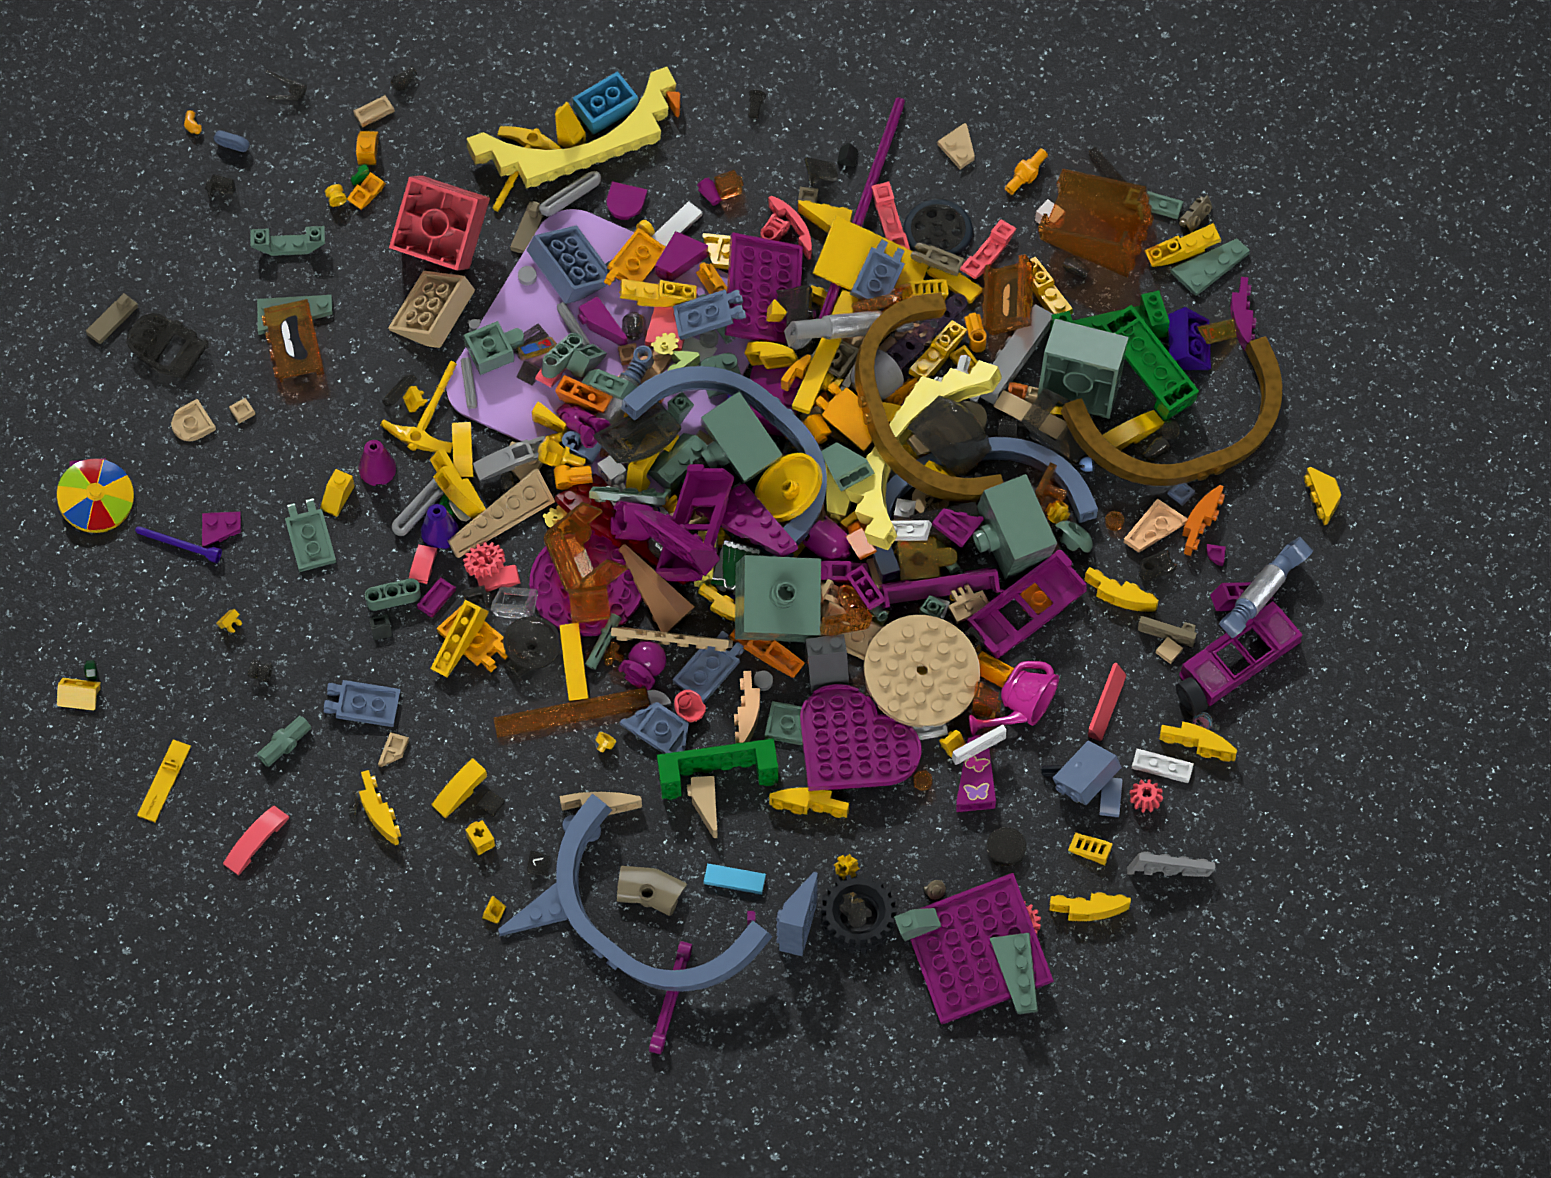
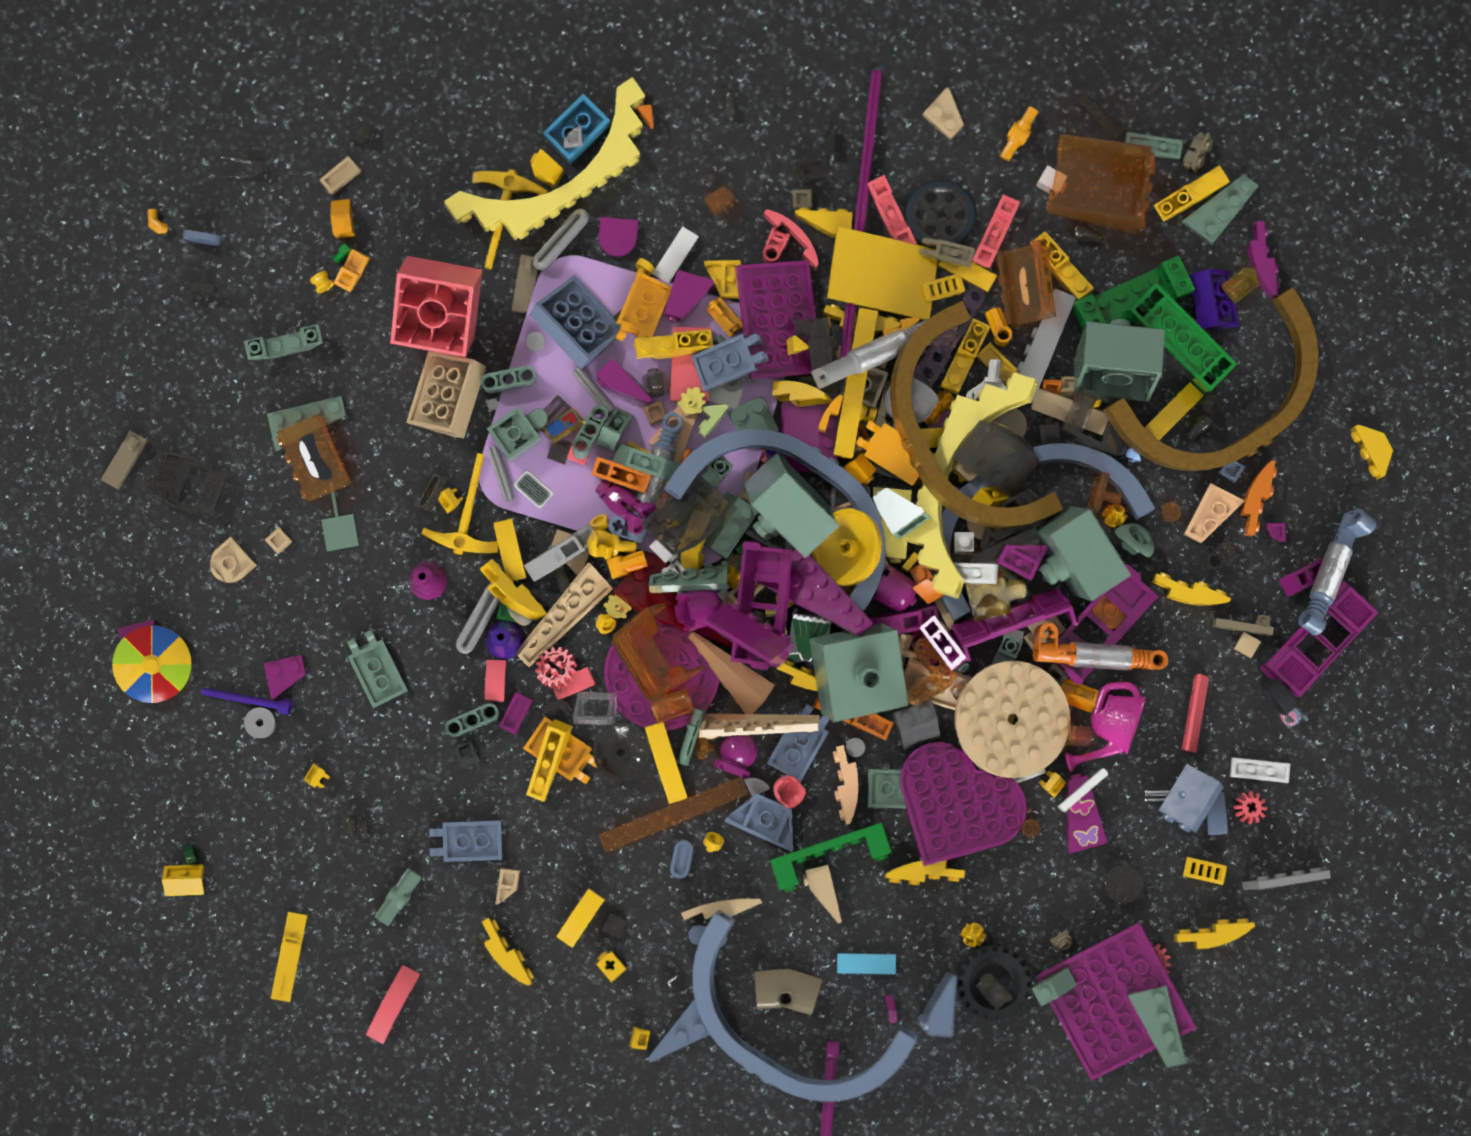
camera: 10 degrees left, 20 degrees up
yellow slope [320,469,355,517] -> none
yellow slope [532,402,567,435] -> none
magenta cone [697,178,722,206] -> none
sand blue tile [850,239,905,311] -> none
clear orange beam [851,283,913,313] -> none
yellow slope [1159,721,1237,762] -> none
none -> light grey piece [244,707,276,739]
none -> sand green piece [321,481,359,552]
none -> sand green beam [481,366,537,393]
none -> sticker [513,470,554,509]
none -> light grey tile [564,126,583,148]
none -> yellow tile [596,614,616,634]
none -> sand blue tile [670,840,693,879]
none -> piece [1033,623,1168,671]

